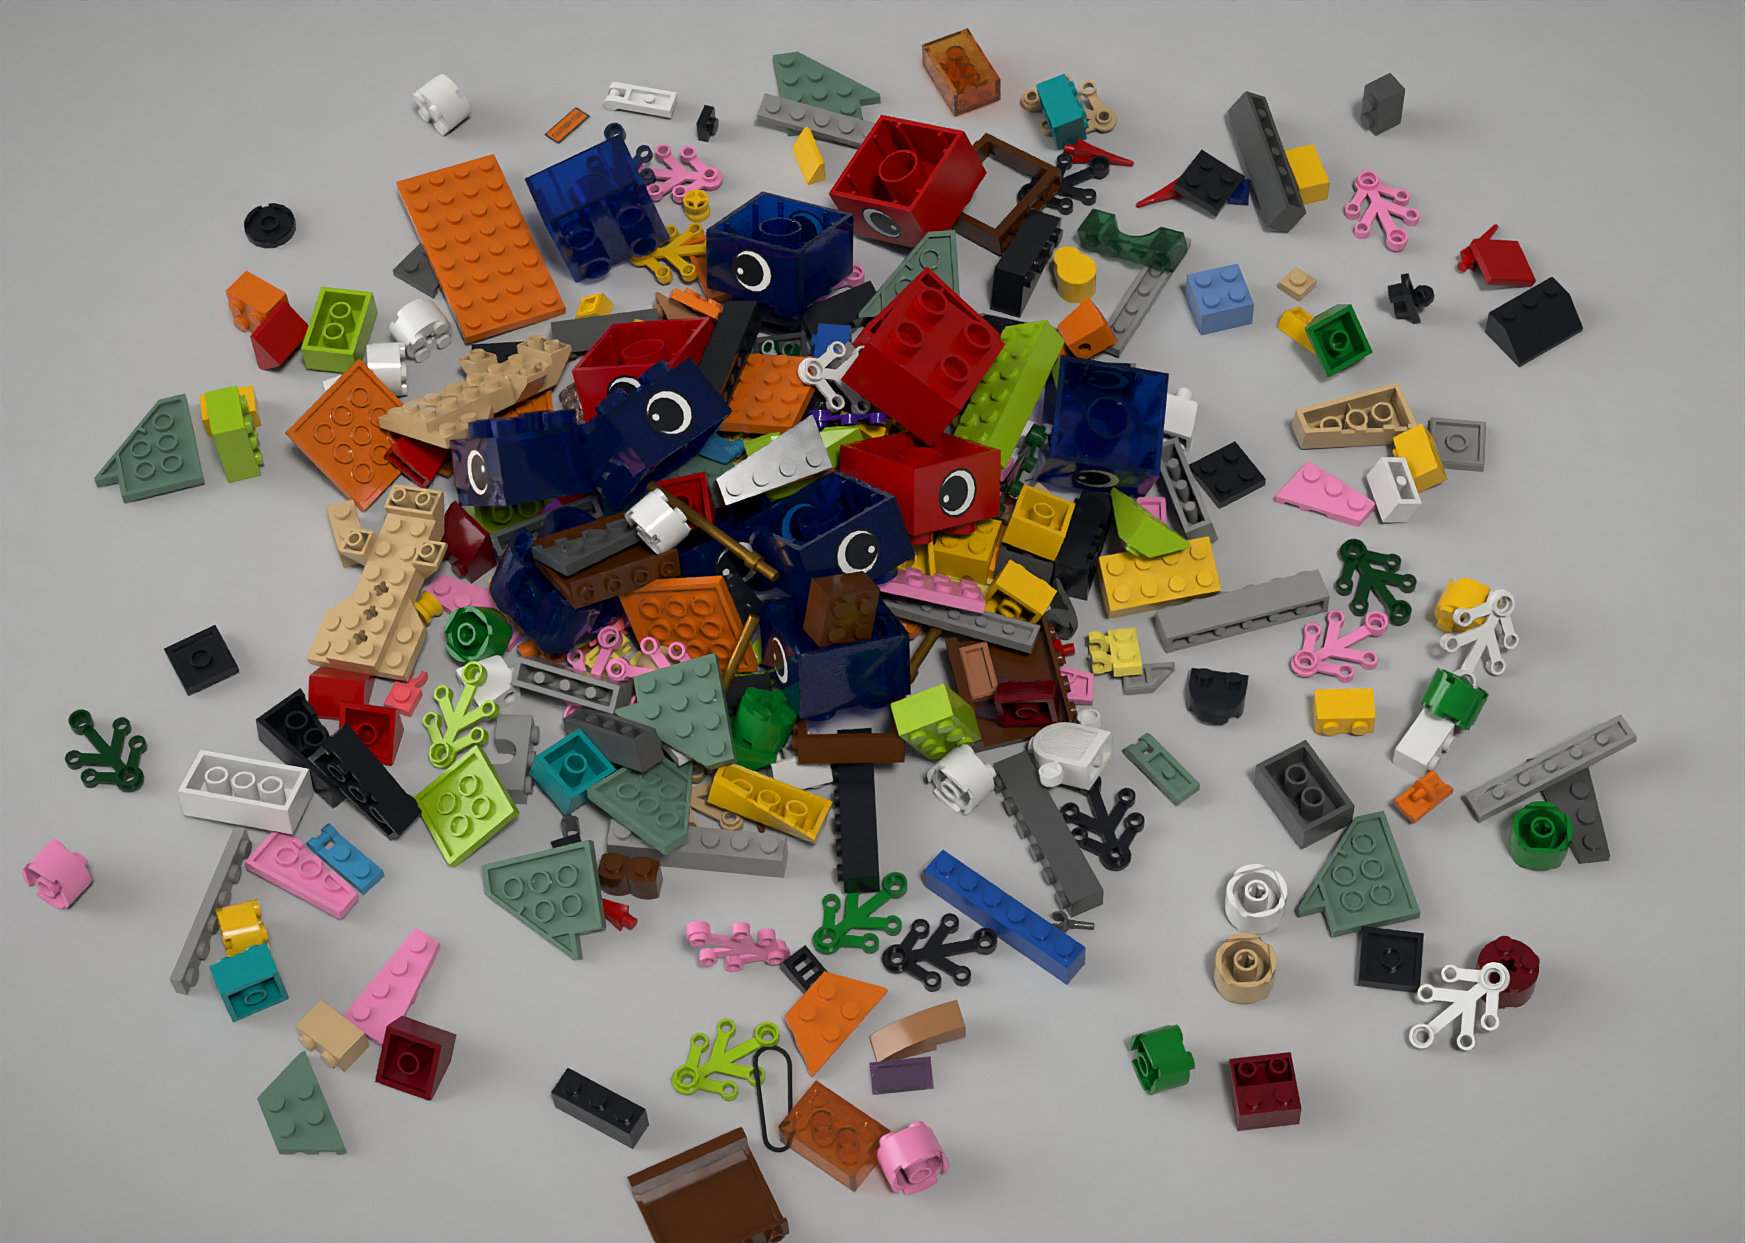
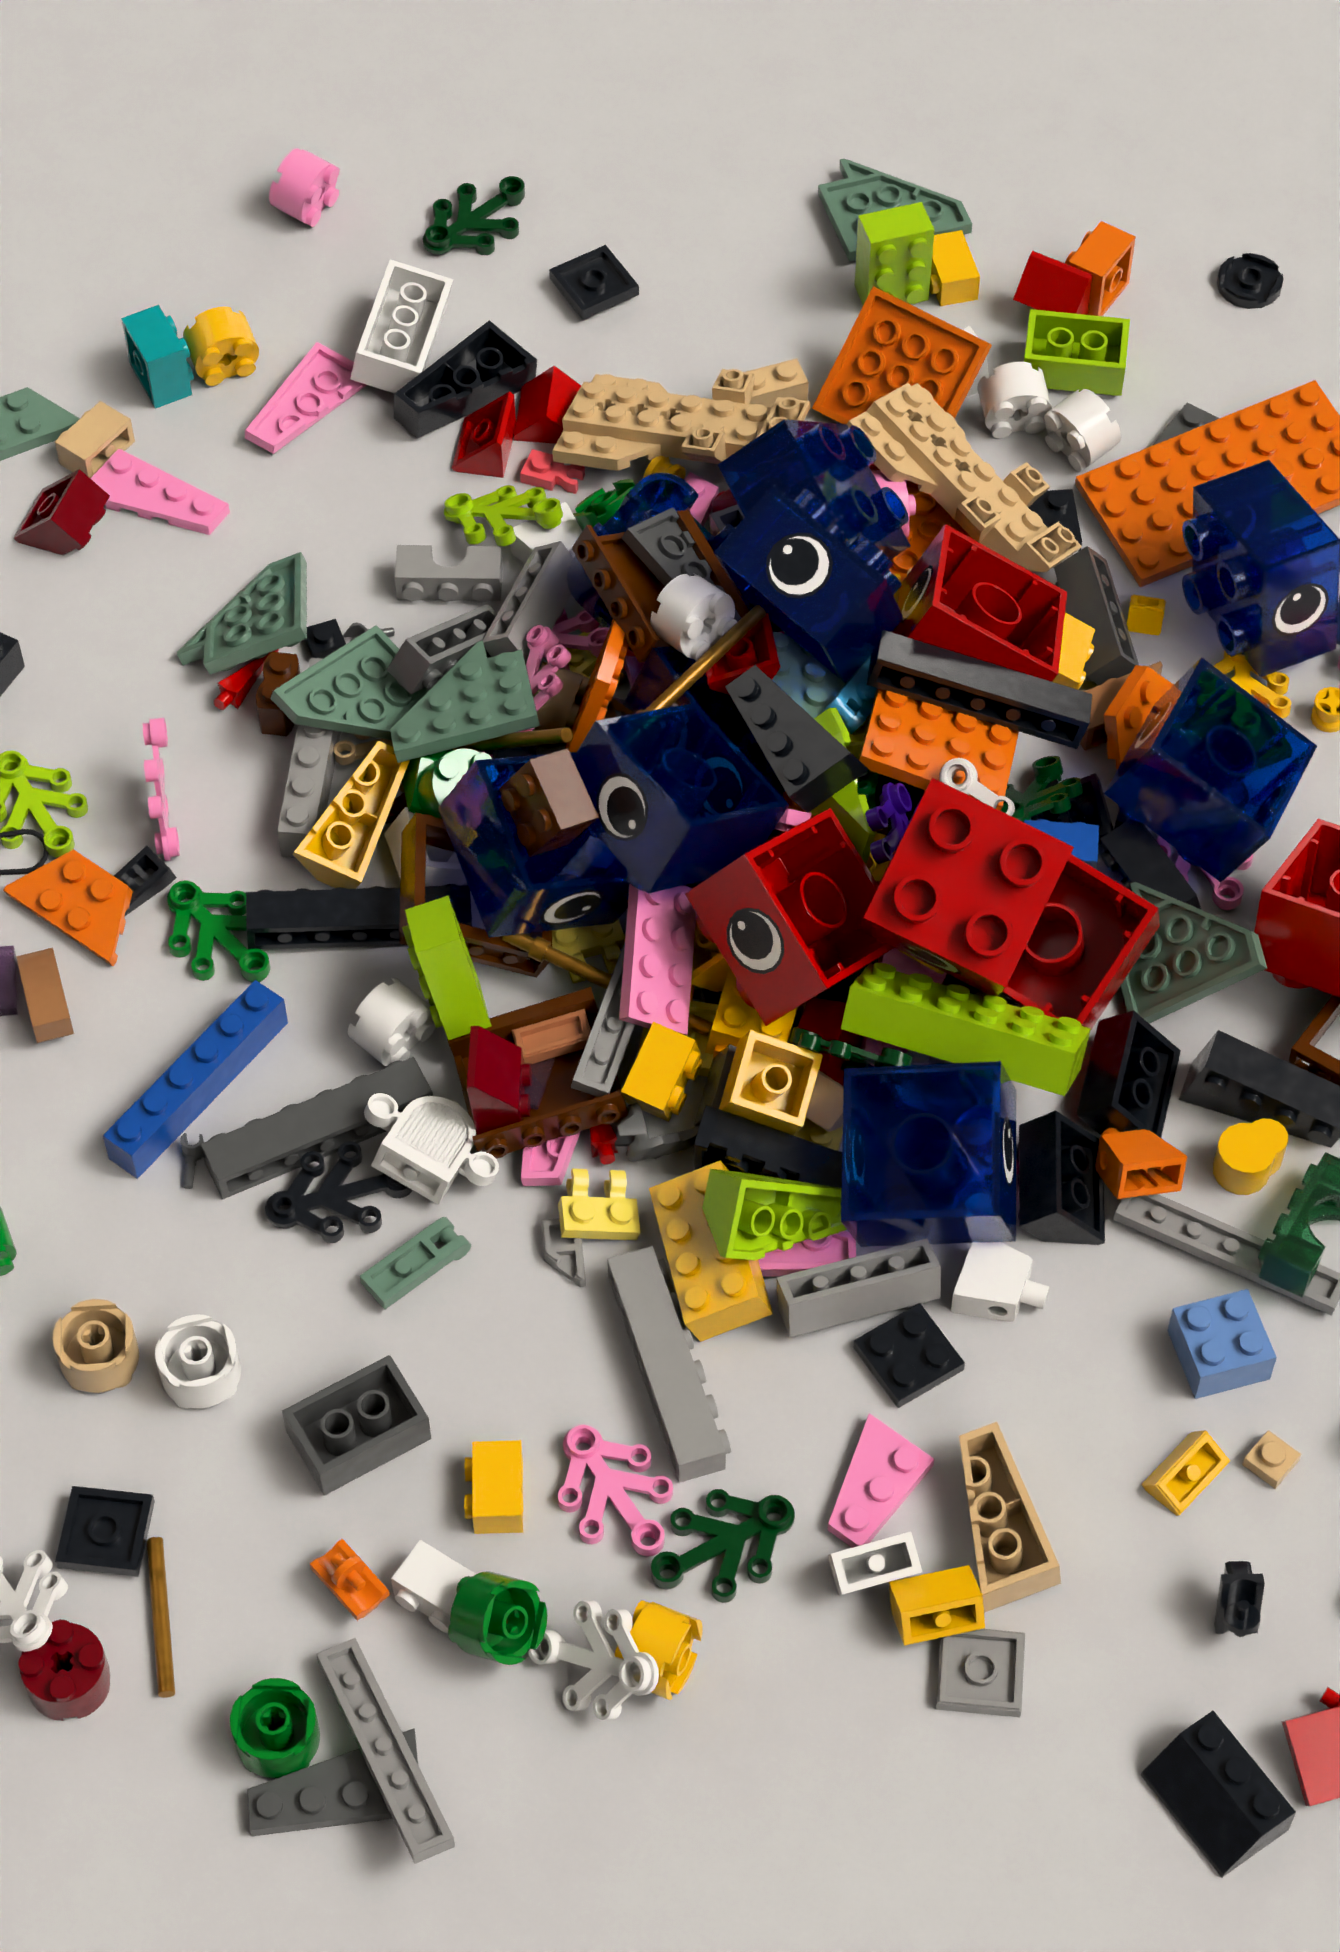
camera: 85 degrees right, 0 degrees up
light grey plate [170,826,252,995] -> none
dark azure plate [306,823,385,896] -> none
black wedge [308,723,422,841] -> none
lime plate [413,745,520,867] -> none
teal brick [529,728,616,815] -> none
black plant [882,913,997,992] -> none
black slope [1187,668,1249,724] -> none
sand green wing [1298,811,1421,937] -> none
green slope [1305,304,1373,377] -> none
none -> pearl gold bar [147,1537,175,1698]

